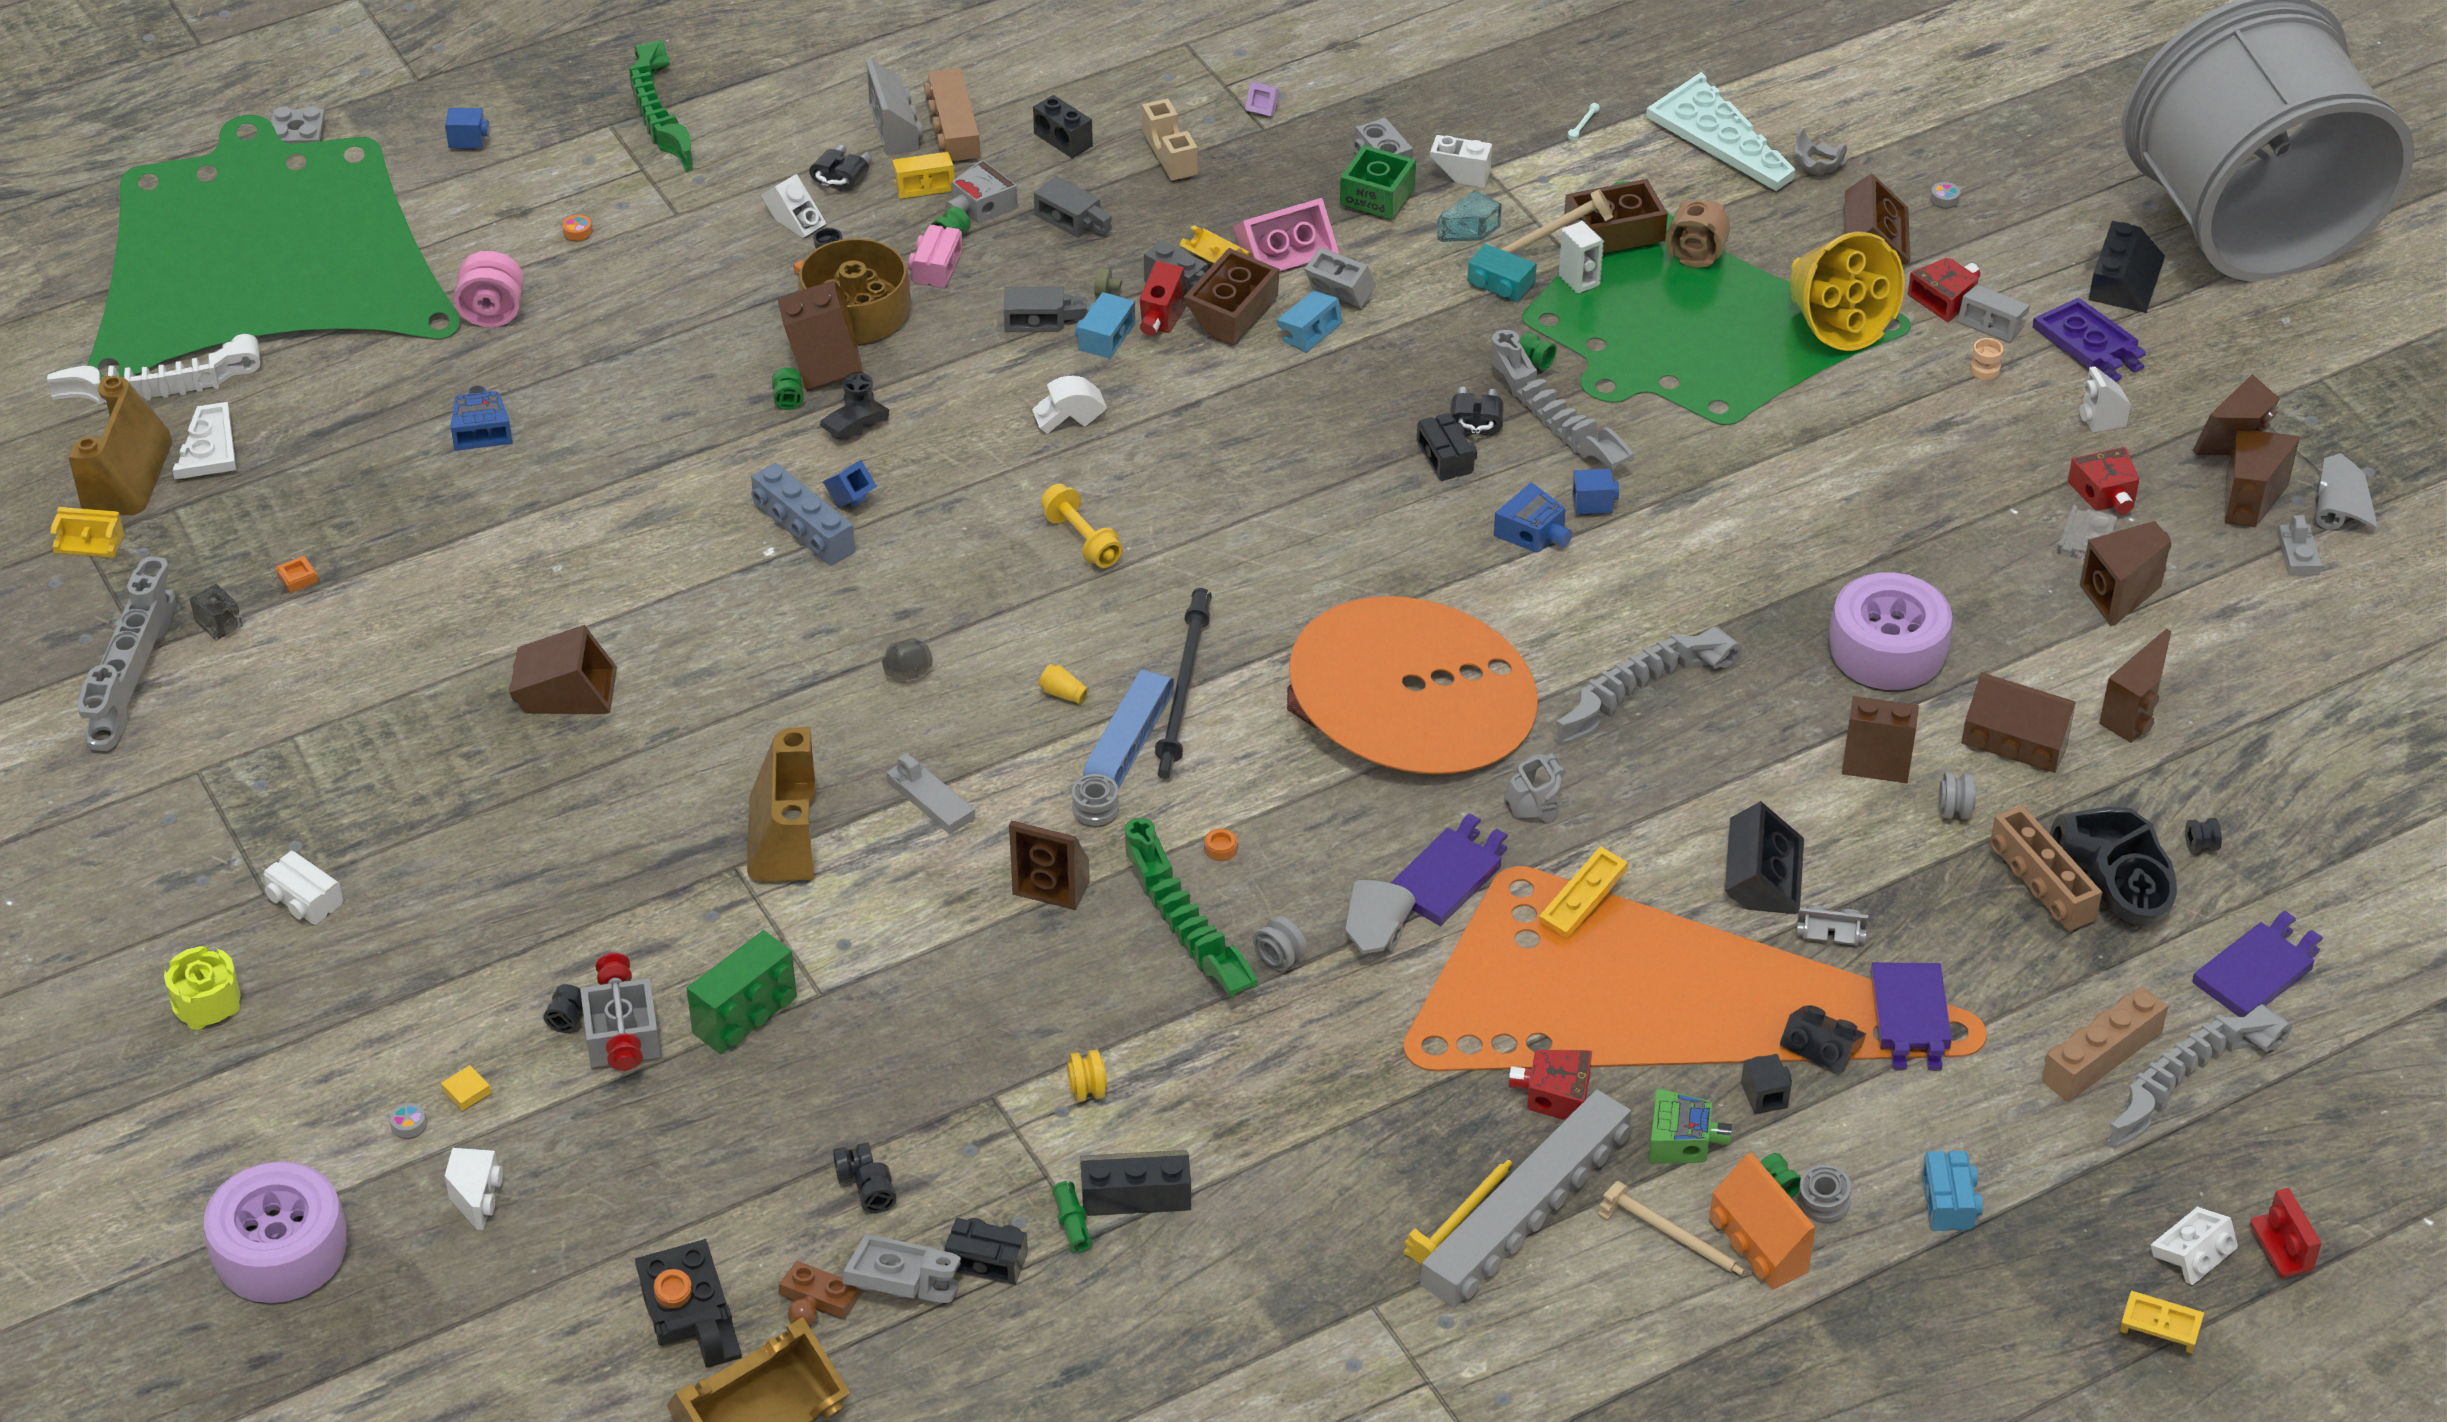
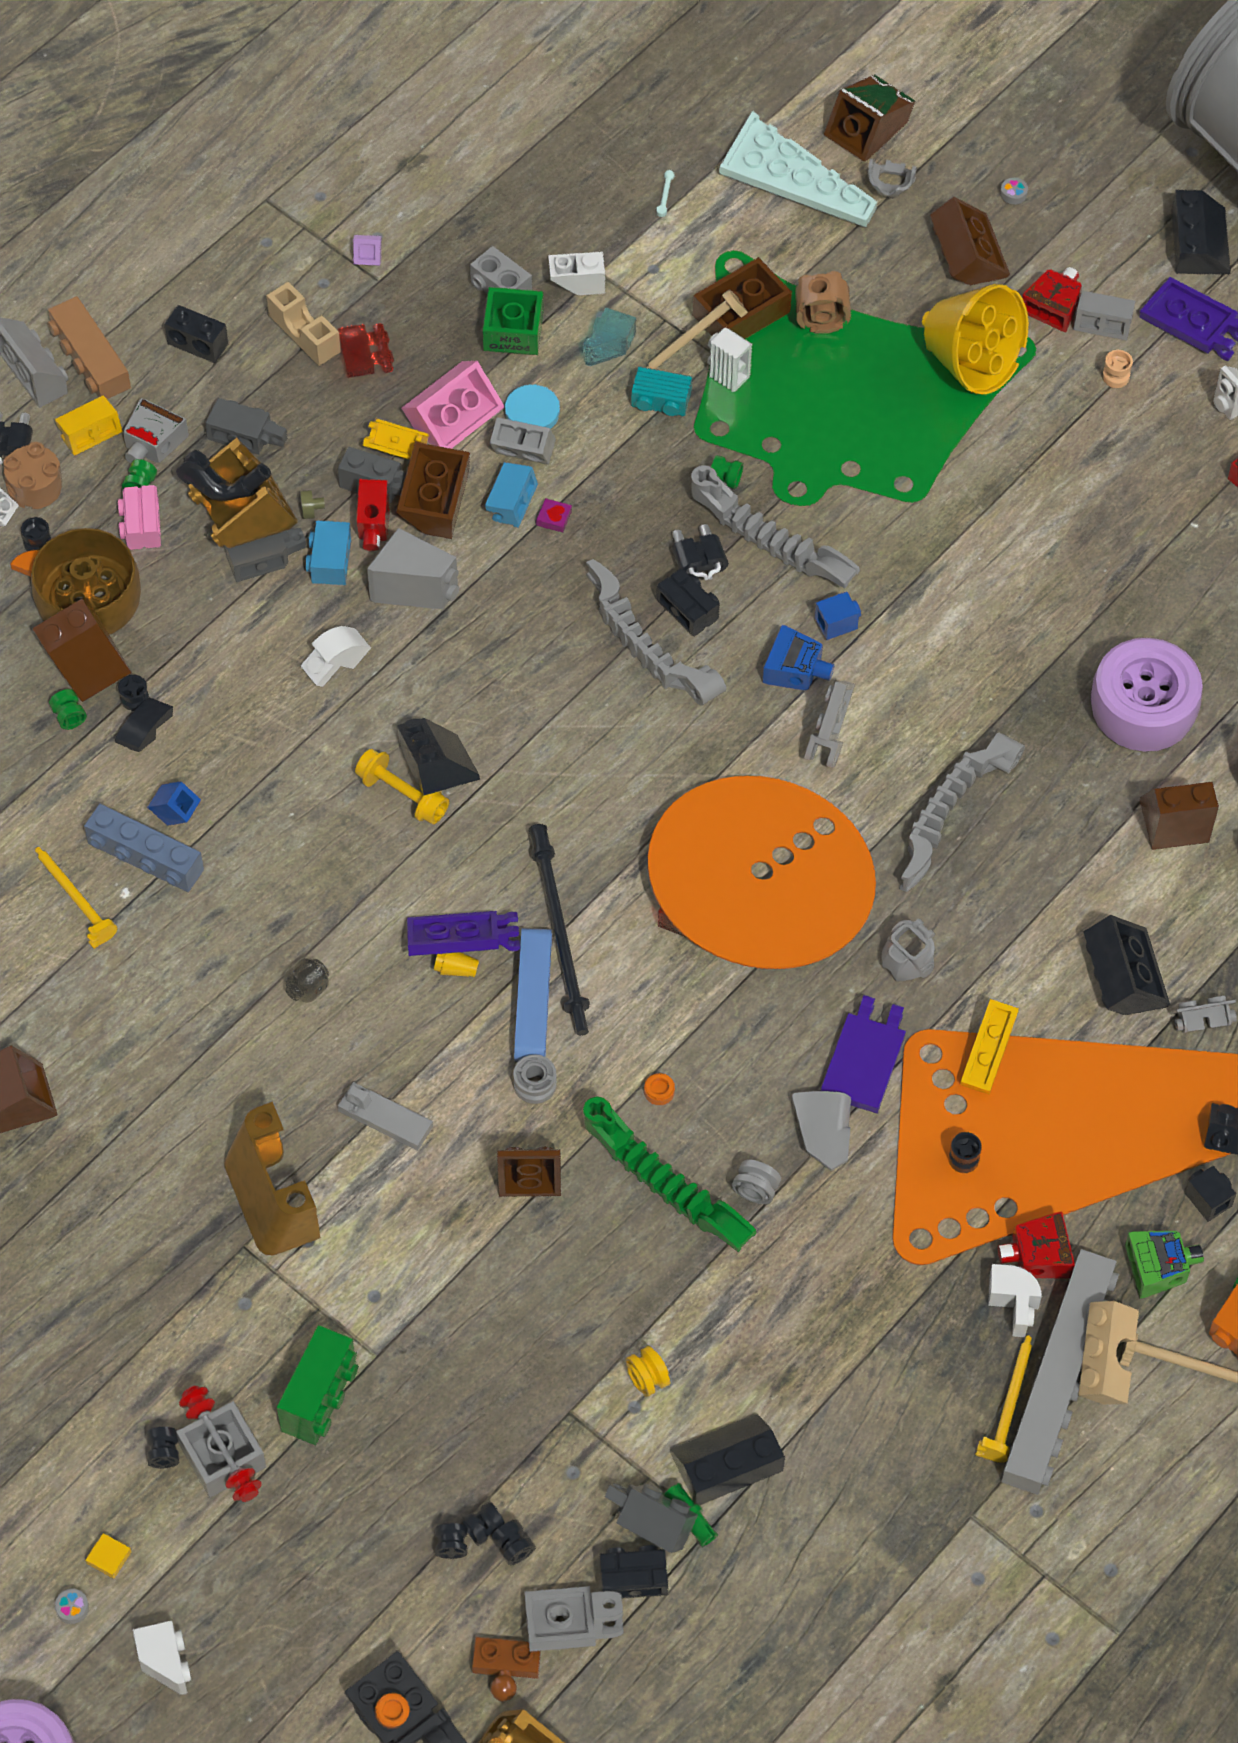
camera: 20 degrees left, 15 degrees up
none -> medium nougat brick [4,442,62,509]
none -> yellow piece [35,847,117,949]
none -> black piece [176,449,271,501]
none -> pearl gold windscreen [187,438,298,548]
none -> clear red plate [338,323,394,378]
none -> light grey slope [367,528,459,609]
none -> black slope [397,718,480,795]
none -> dark purple tile [407,911,520,956]
none -> black wheel [435,1523,468,1559]
none -> medium azure tile [505,385,560,429]
none -> magenta tile [536,498,572,533]
none -> light grey piece [586,559,726,706]
none -> dark grey hinge [604,1483,698,1553]
none -> light grey plate [804,680,855,768]
none -> reddish brown slope [824,74,916,162]
none -> black wheel [949,1132,982,1173]
none -> white brick [988,1264,1042,1337]
none -> tan arch [1078,1301,1139,1405]

